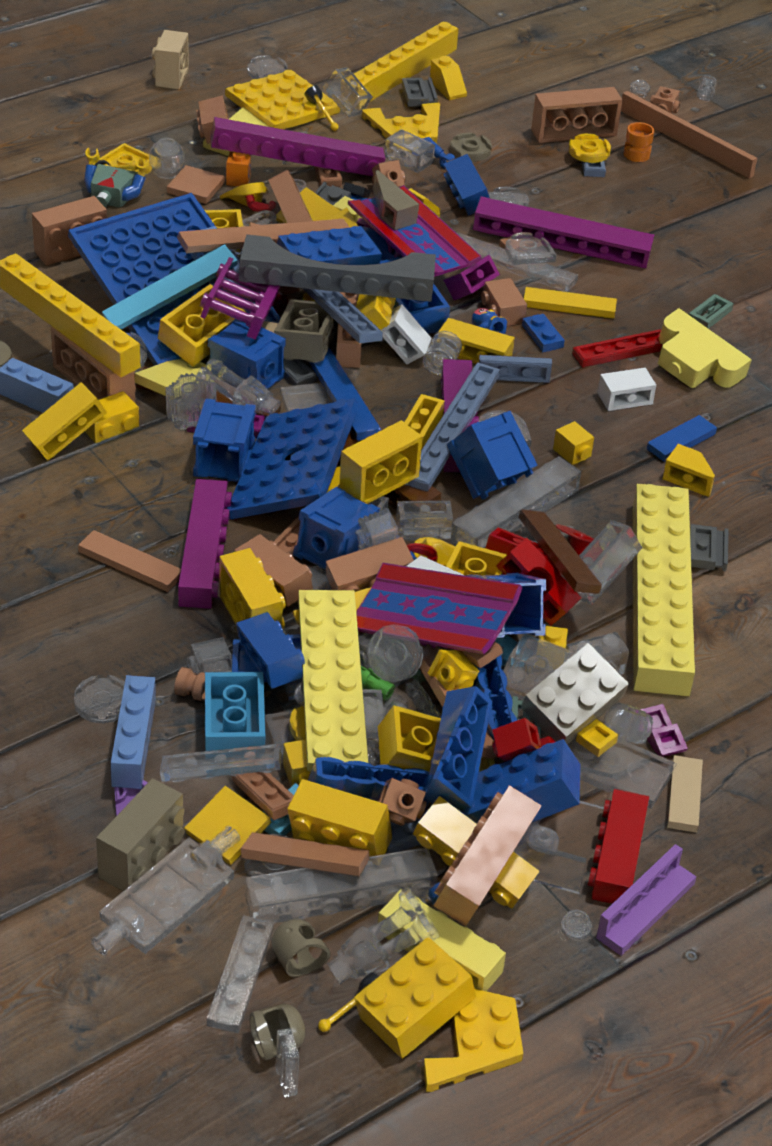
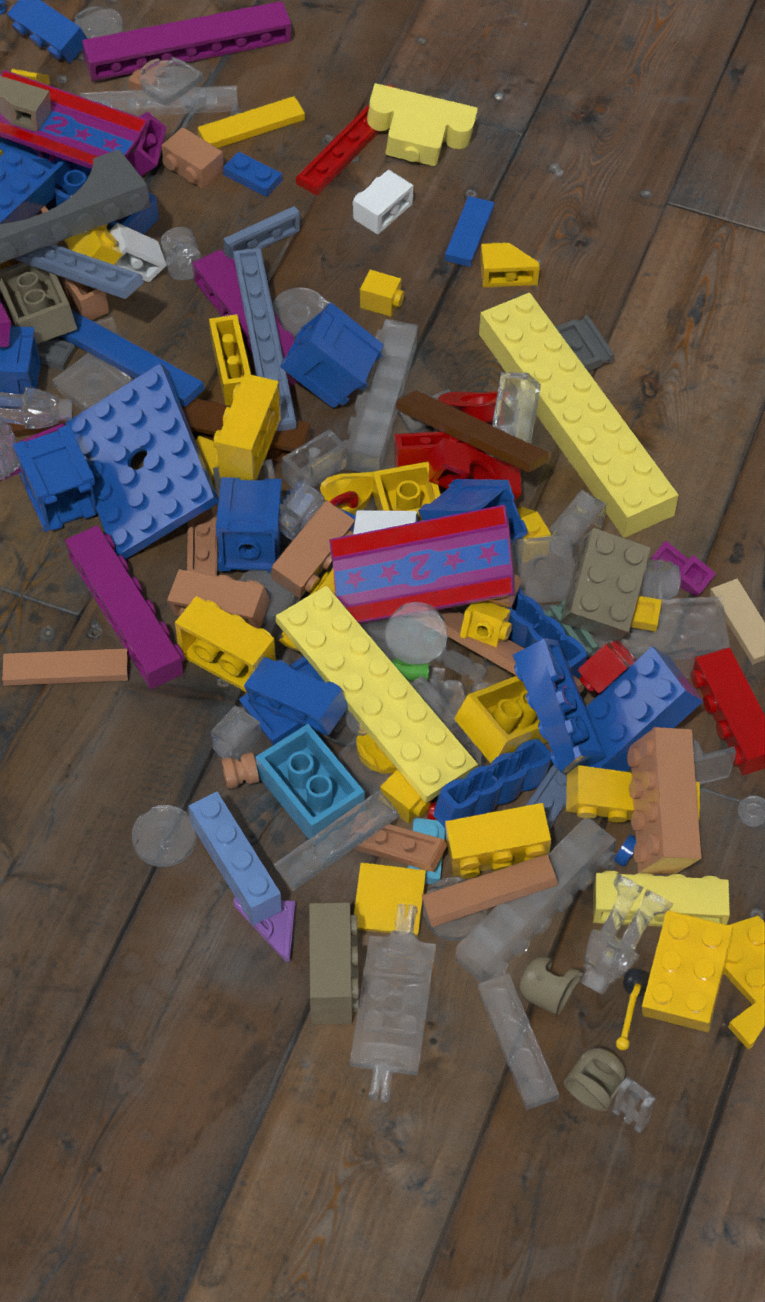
camera: 30 degrees left, 15 degrees up
nougat brick [378,778,427,826] -> none
yellow brick [436,318,515,364] -> none
blue animal [471,308,507,334] -> none
sand green tile [689,294,734,329] -> none

